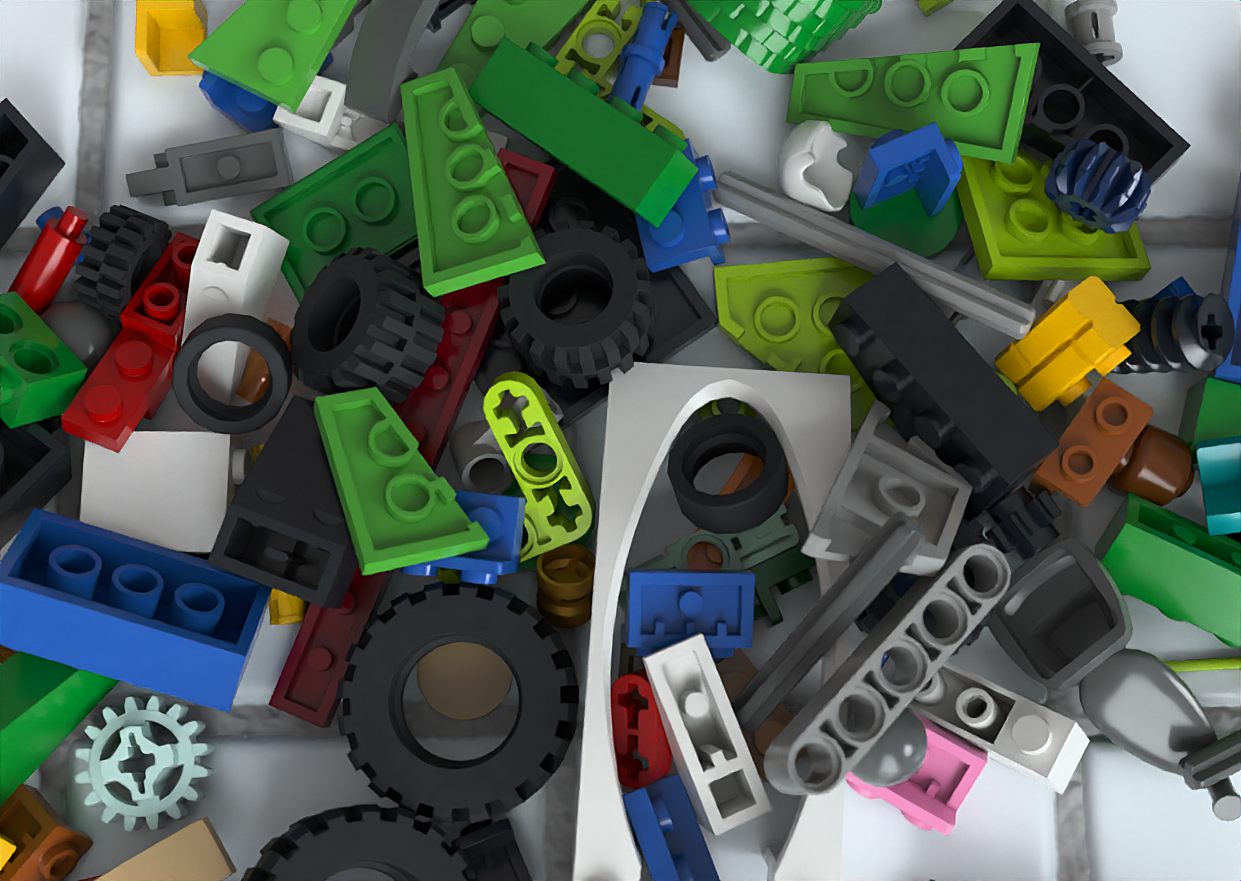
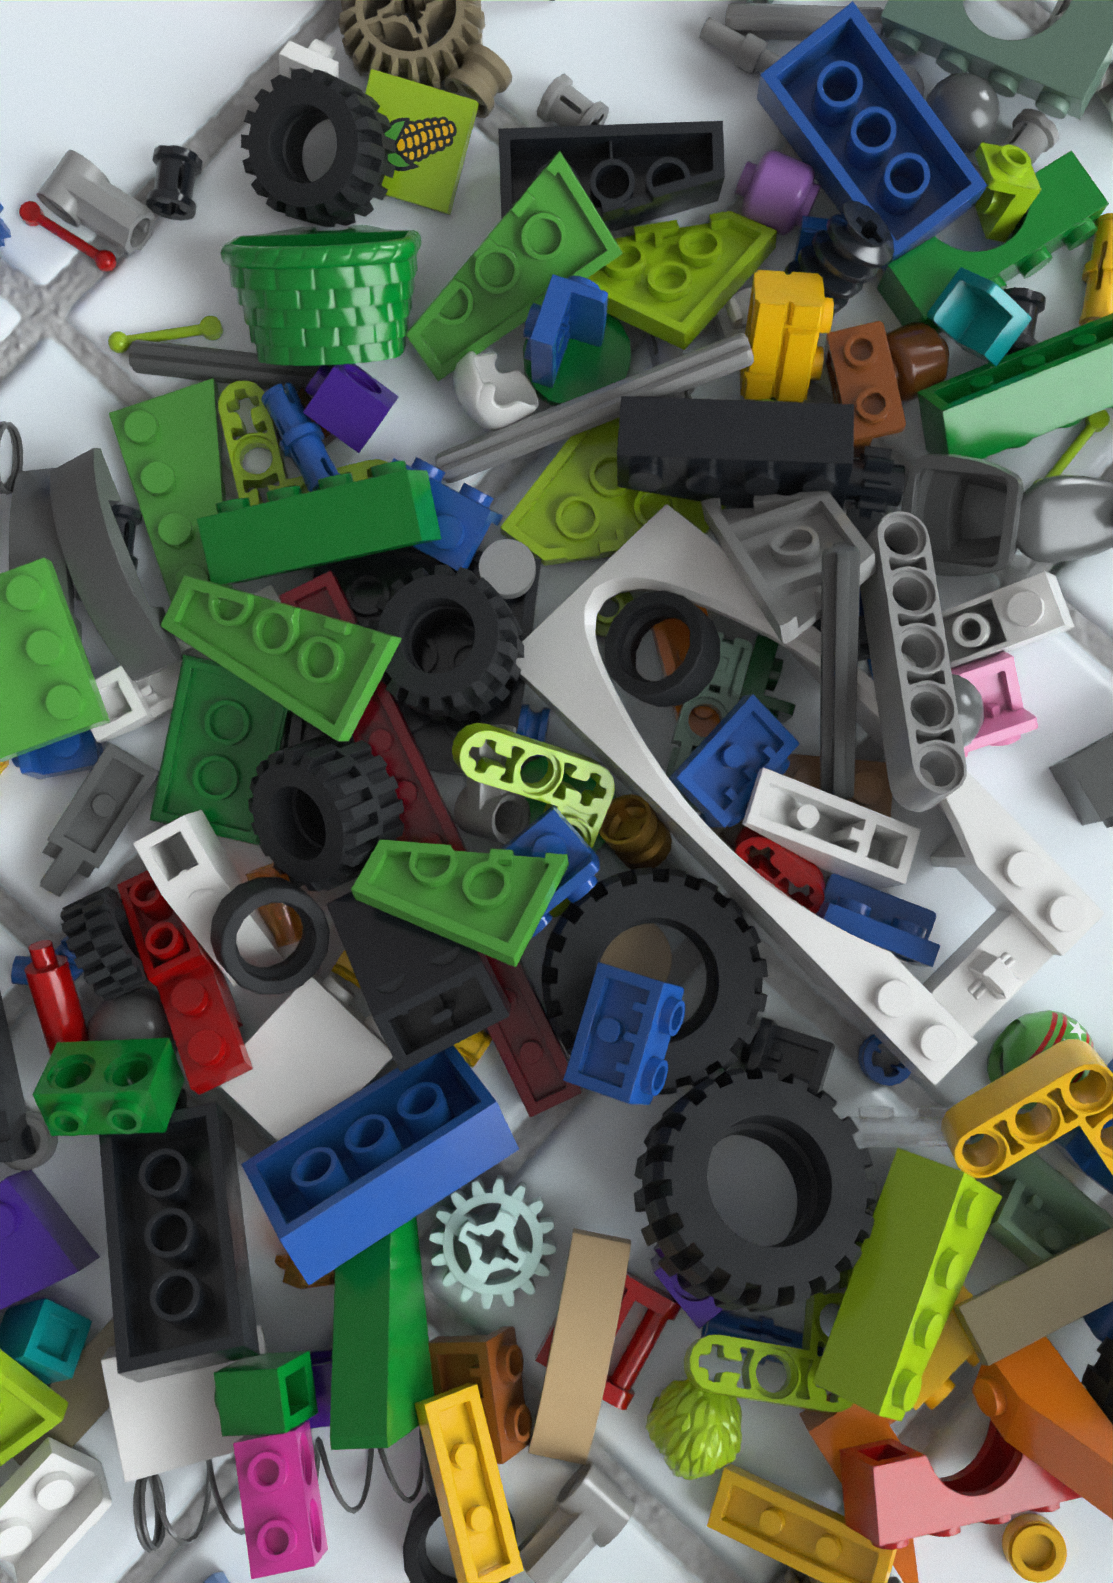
camera: 50 degrees left, 5 degrees up
dark blue gear [1044,138,1153,234] -> none
none -> dark purple brick [303,364,399,453]
none -> light grey tile [479,539,536,599]
none -> blue bush [517,703,551,757]
none -> blue bracket [563,962,685,1105]
none -> medium lavender head [735,150,821,235]

